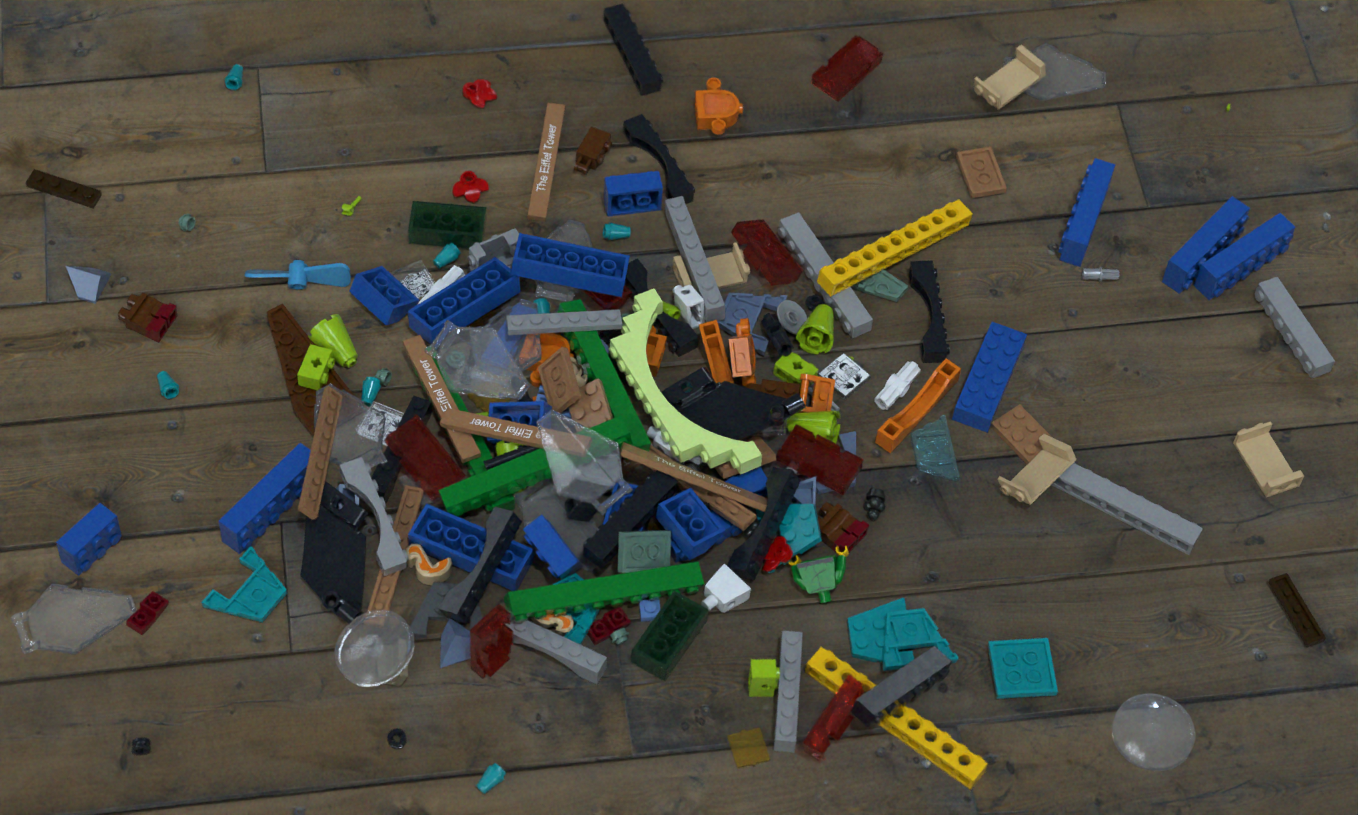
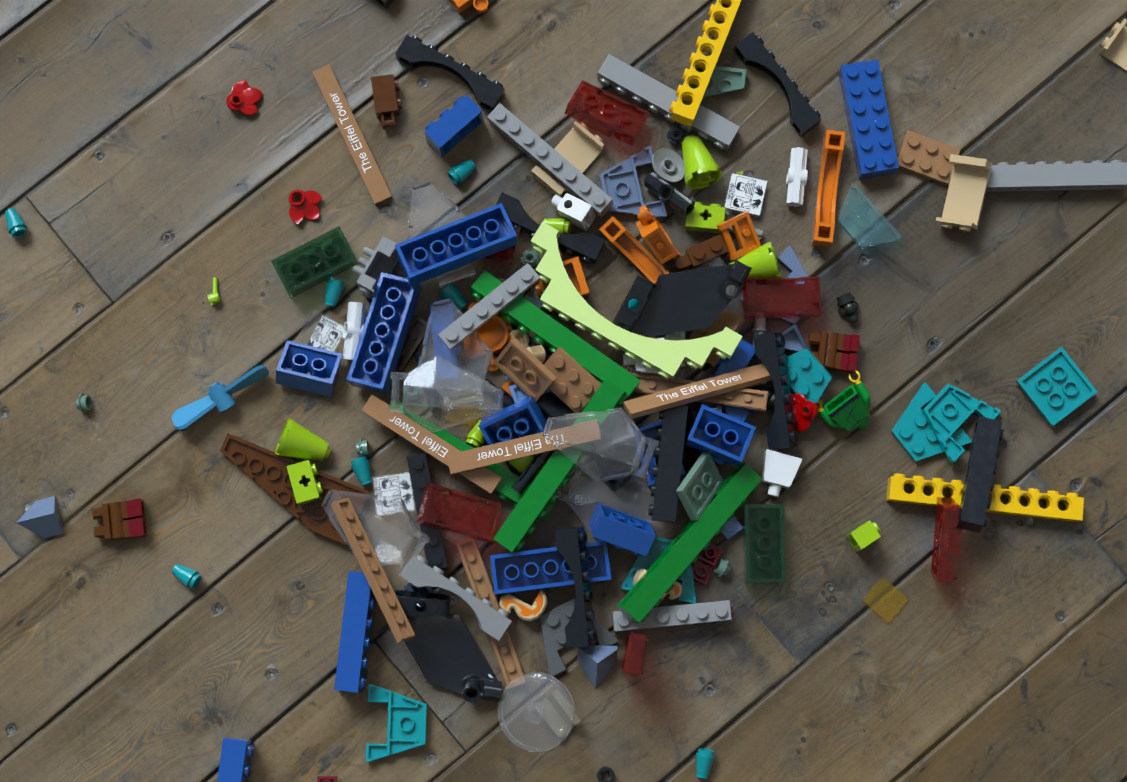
camera: 30 degrees left, 25 degrees up
light grey arch [773,630,803,753] -> none

